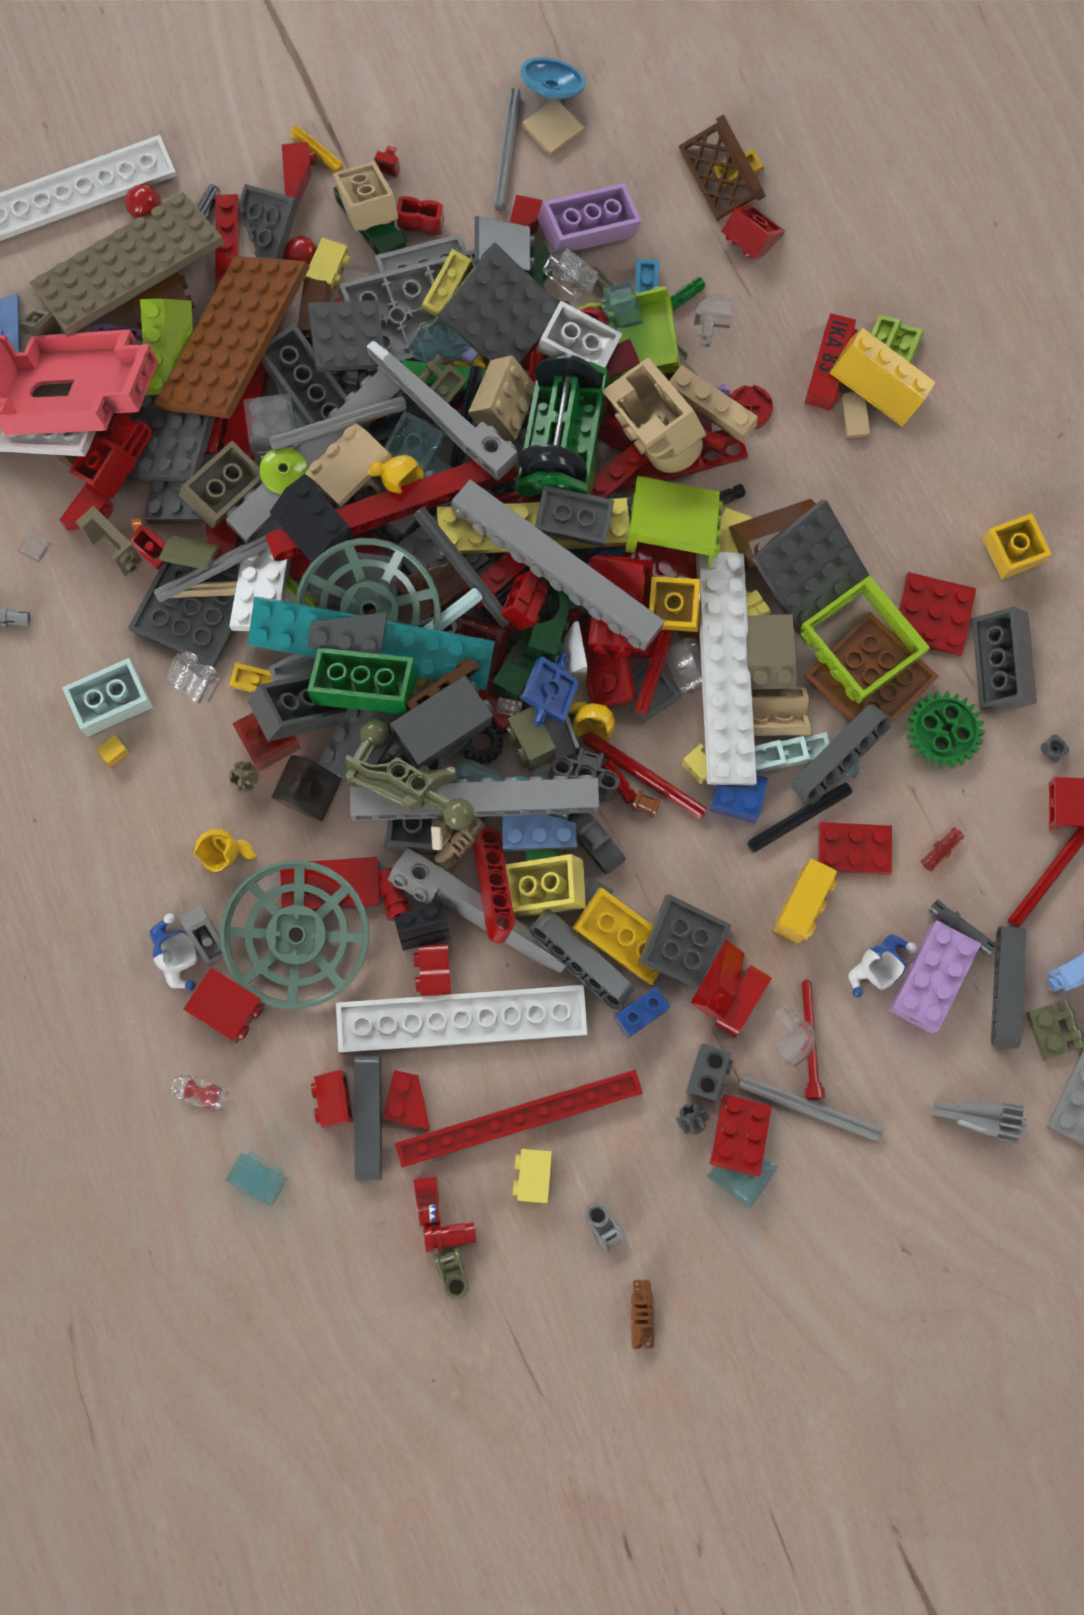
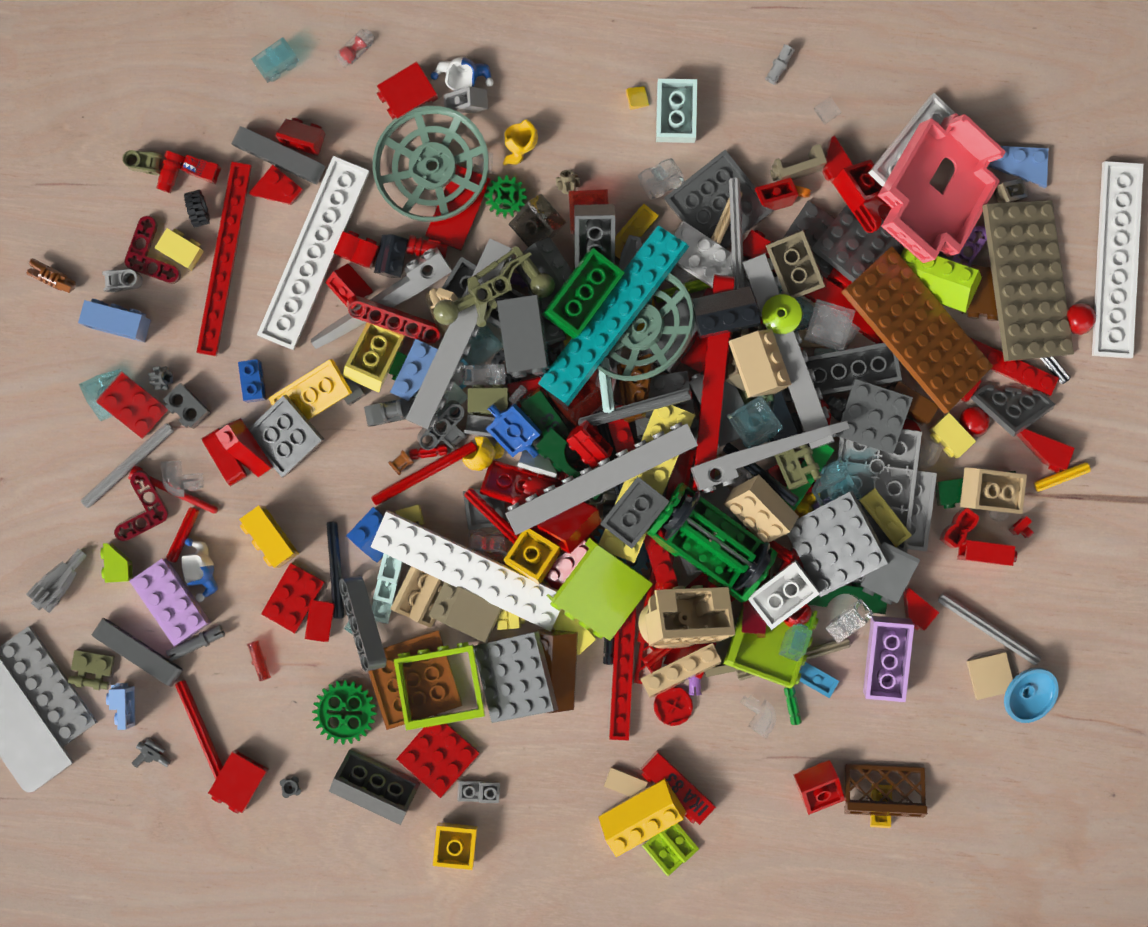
camera: 120 degrees right, 10 degrees up
olive slope [159,535,220,570] -> none
light grey axle [269,396,407,450] -> none
dark grey wing [307,611,388,654] -> none
yellow hair [367,455,424,494] -> none
reddish brown wing [406,658,482,710] -> none
dark grey beam [529,910,634,1010] -> none
none -> medium blue brick [78,298,151,343]
none -> lime slope [100,543,133,583]
none -> dark red beam [114,470,168,541]
none -> dark red beam [124,216,181,284]
none -> red axle [166,507,199,563]
none -> black tyre [184,189,210,228]
none -> red slope [305,600,334,642]
none -> red panel [325,263,373,310]
none -> light grey slope [457,780,500,803]
none -> clear brick [462,364,506,385]
none -> green gear [485,175,527,219]
none -> red plate [609,607,636,741]
none -> red brick [957,540,1018,566]

